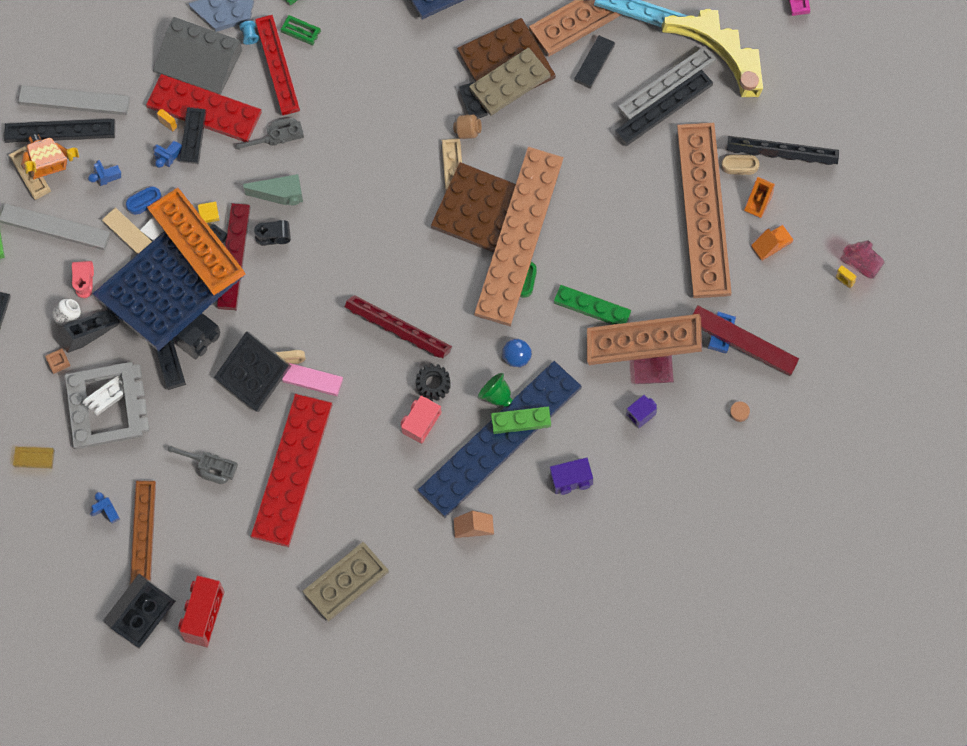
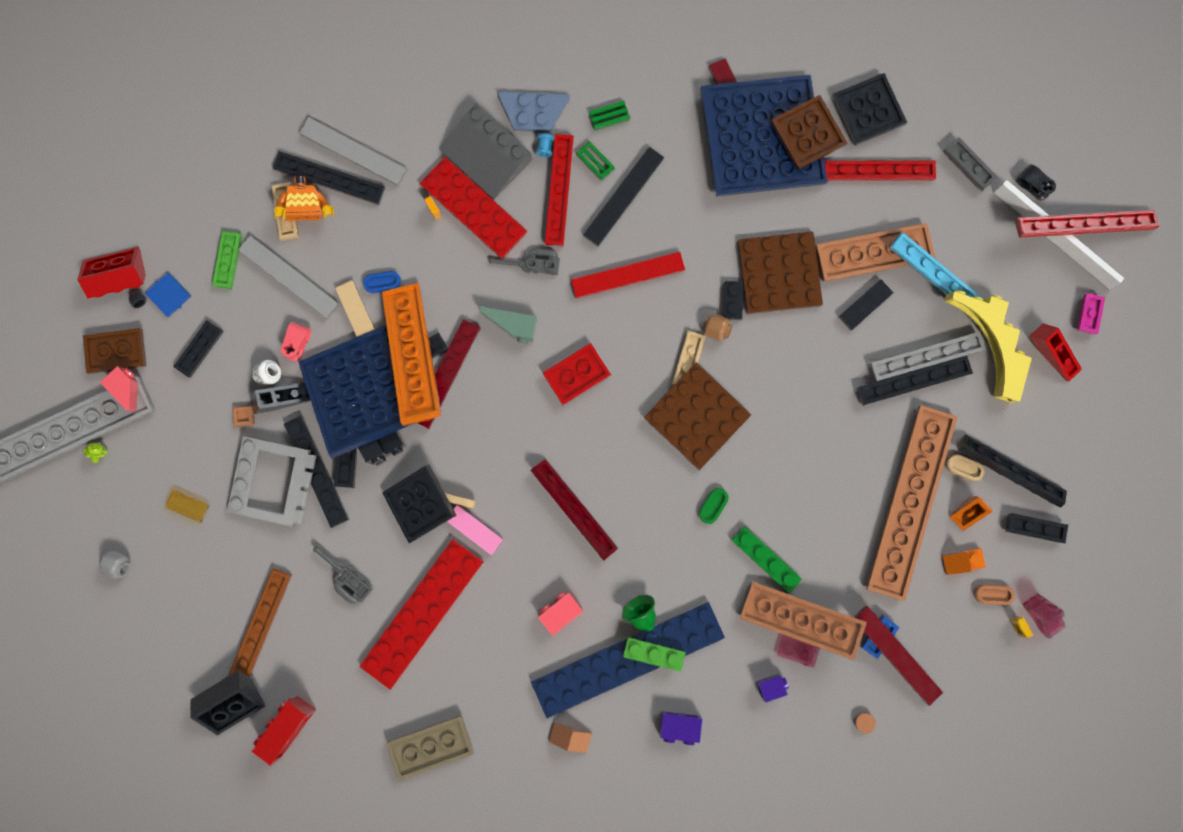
camera: 15 degrees right, 15 degrees up
white hinge [83,376,125,416] -> none
blue piece [88,160,121,186] -> none
blue piece [90,492,120,523] -> none
white tile [140,217,164,242] -> none
blue piece [153,141,182,168] -> none
black tile [180,107,207,164] -> none
yellow tile [198,201,220,223] -> none
black piece [254,220,291,246] -> none
black tyre [416,364,451,401] -> none
dark tan plate [469,47,550,116] -> none
nougat plate [474,147,564,327] -> none
blue hair [502,339,532,368] -> none
tile [739,71,759,91] -> none
none -> black plate [284,416,350,528]
none -> red plate [542,343,611,405]
none -> red tile [571,252,685,299]
none -> black tile [583,147,664,247]
none -> nougat tile [974,584,1015,605]
none -> black plate [1005,513,1068,544]
none -> red slope [1030,323,1082,382]

